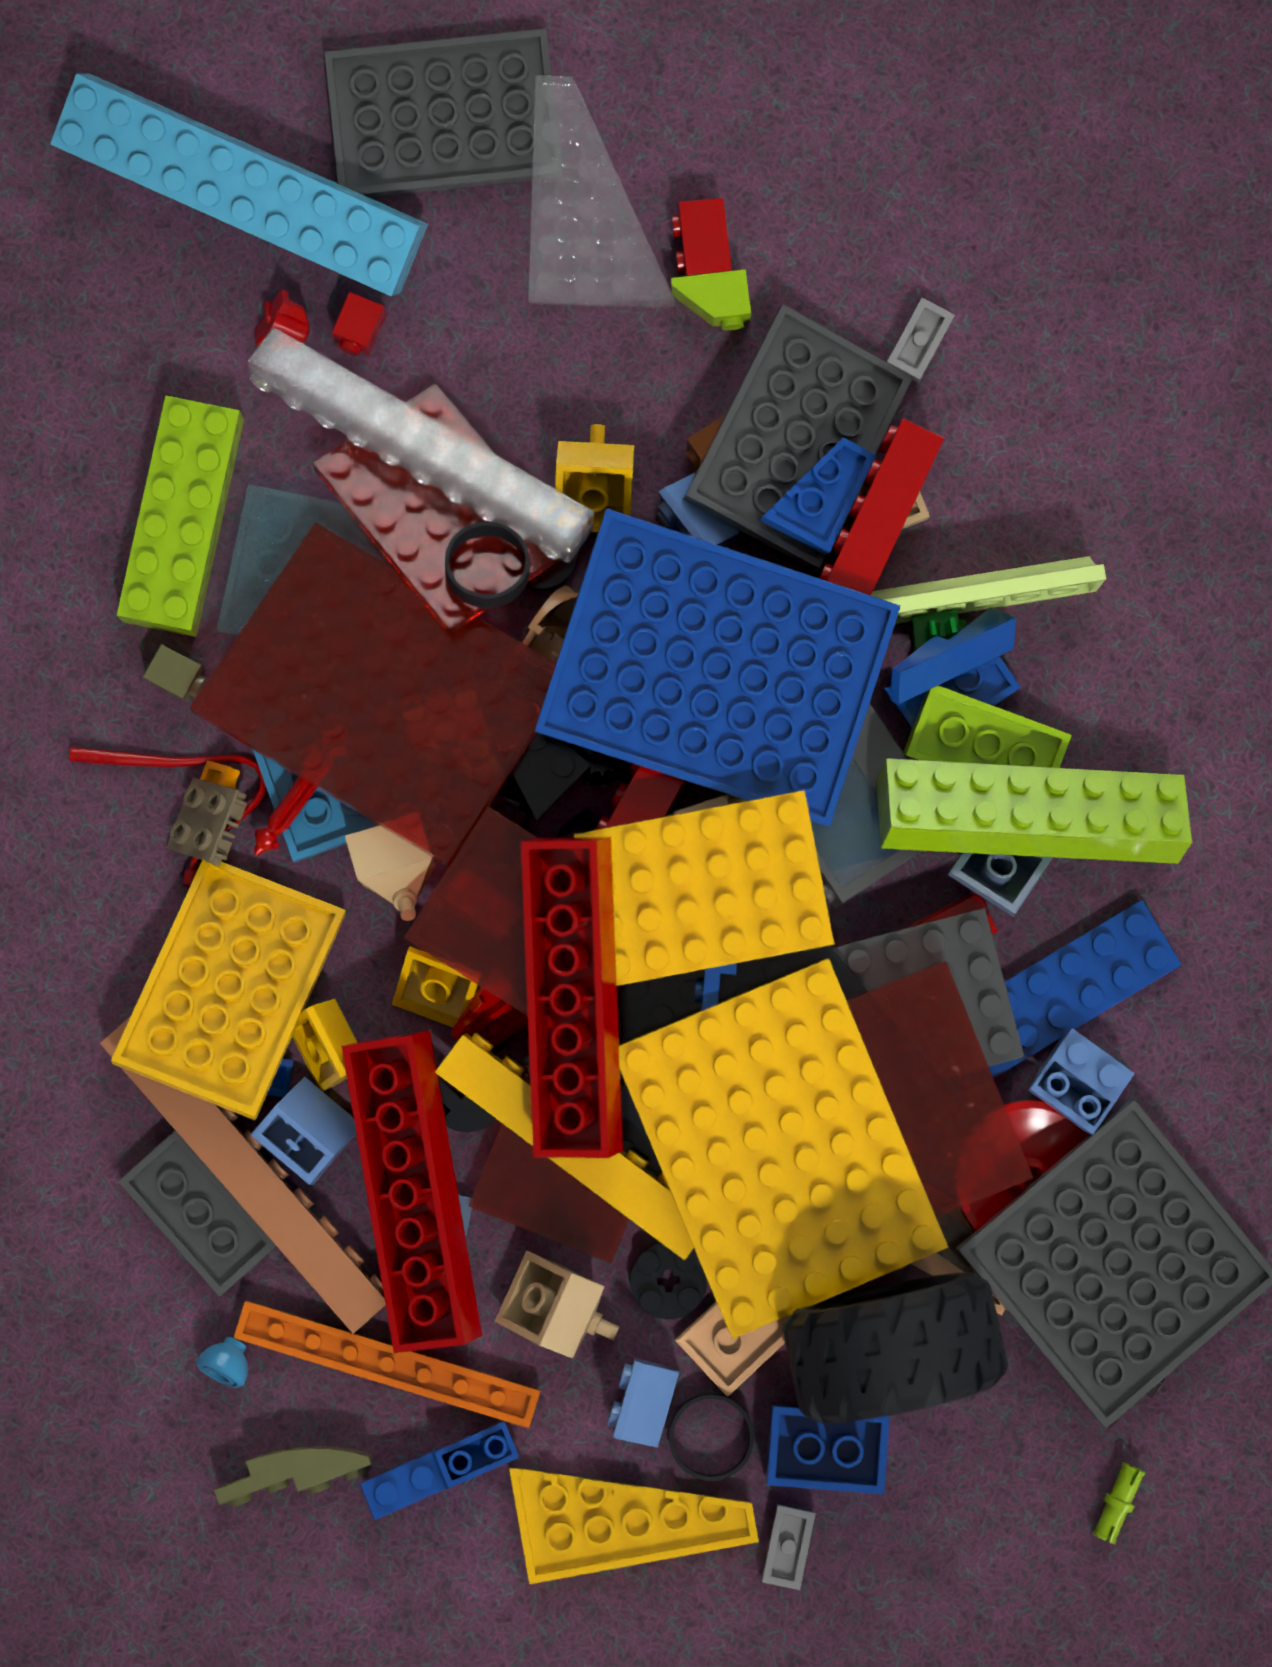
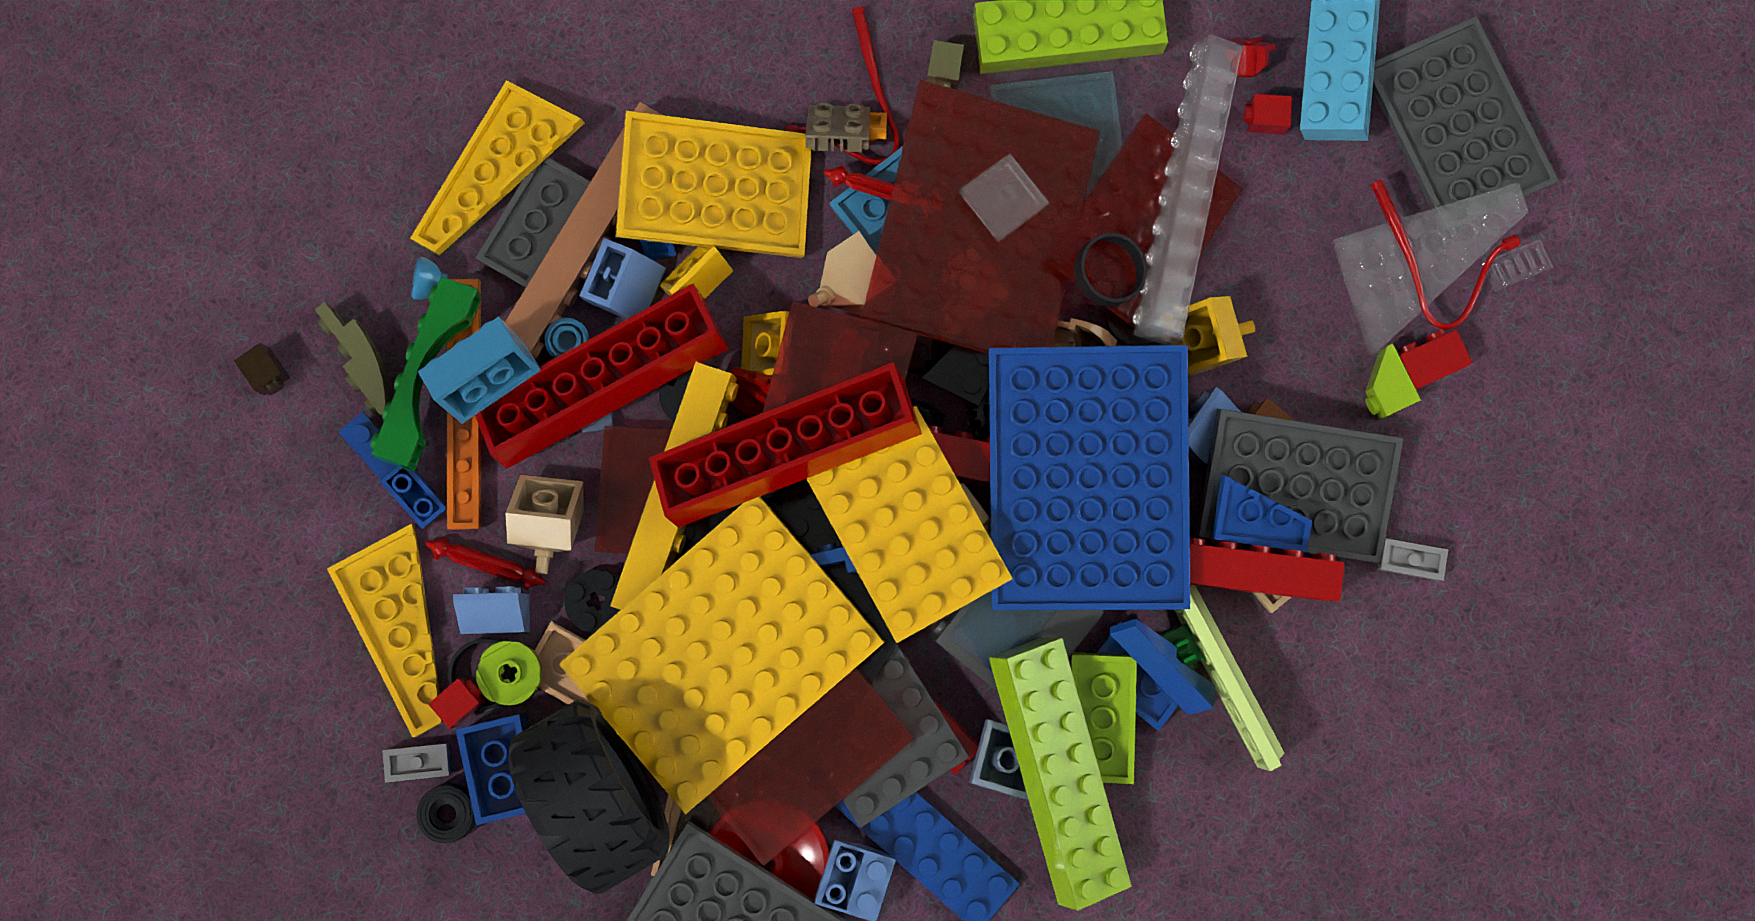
camera: 75 degrees right, 0 degrees up
none -> dark brown brick [234,343,290,395]
none -> green arch [370,277,482,472]
none -> yellow wing [410,80,585,256]
none -> black tyre [416,783,476,844]
none -> dark azure brick [418,316,541,424]
none -> red wheel [425,536,546,590]
none -> red brick [428,678,485,729]
none -> lime plate [476,641,543,705]
none -> dark azure brick [545,318,589,358]
none -> clear plate [959,153,1049,242]
none -> red piece [1371,180,1520,330]
none -> clear slope [1482,239,1553,292]

